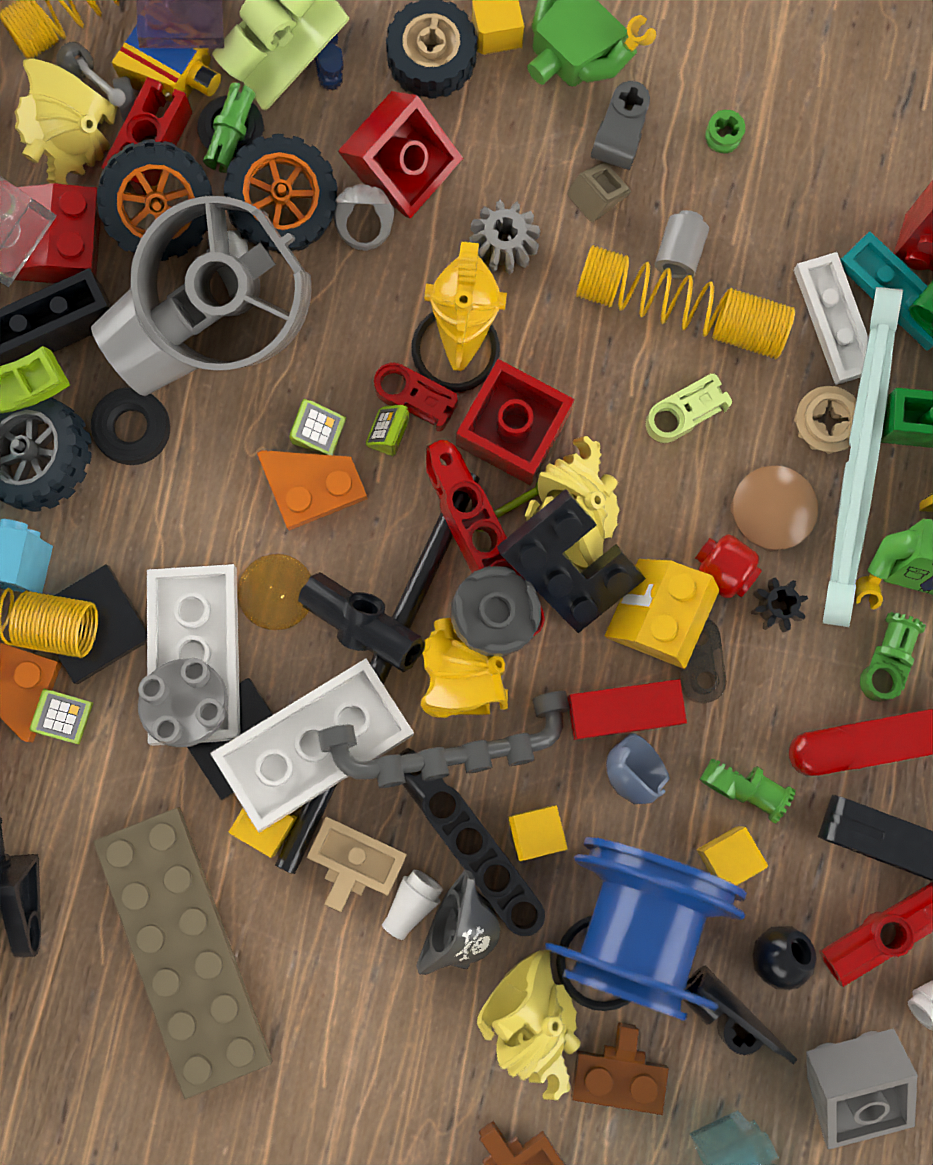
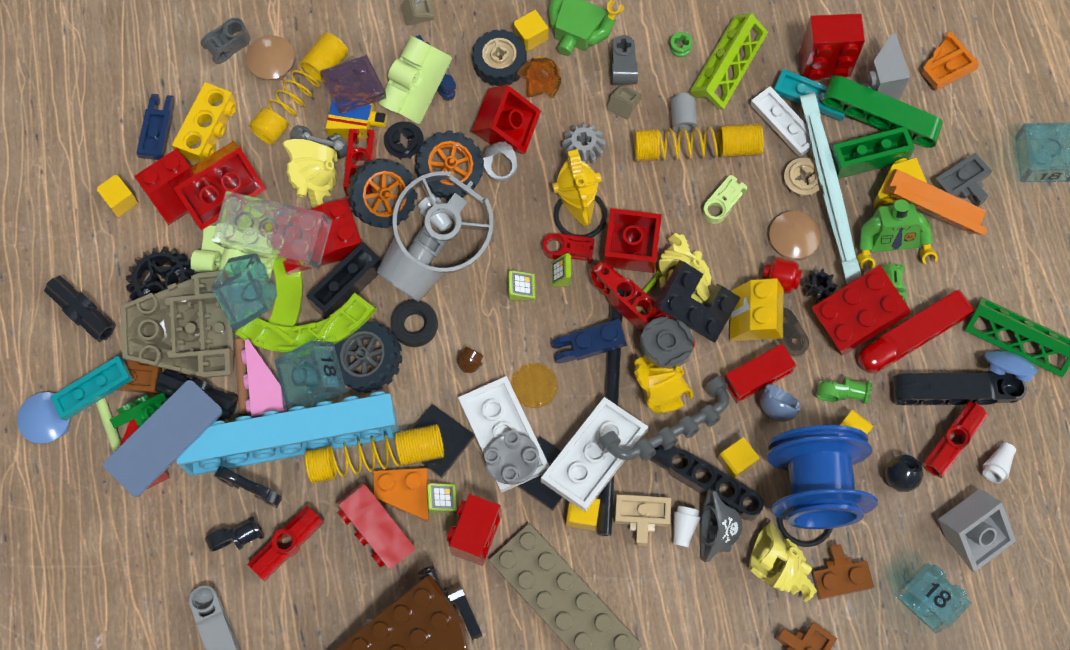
camera: 15 degrees left, 10 degrees down
bright green pin [203,83,256,173] -> none
orange wing [257,450,368,531] -> none
black piece [298,572,425,673] -> none
black panel [682,965,798,1064] -> none
none -> red brick [447,494,502,566]
none -> reddish brown plate [457,346,484,373]
none -> clear orange piece [517,56,562,98]
none -> dark blue hinge [551,319,628,364]
none -> lime fence [690,13,768,110]
none -> red brick [812,265,911,356]

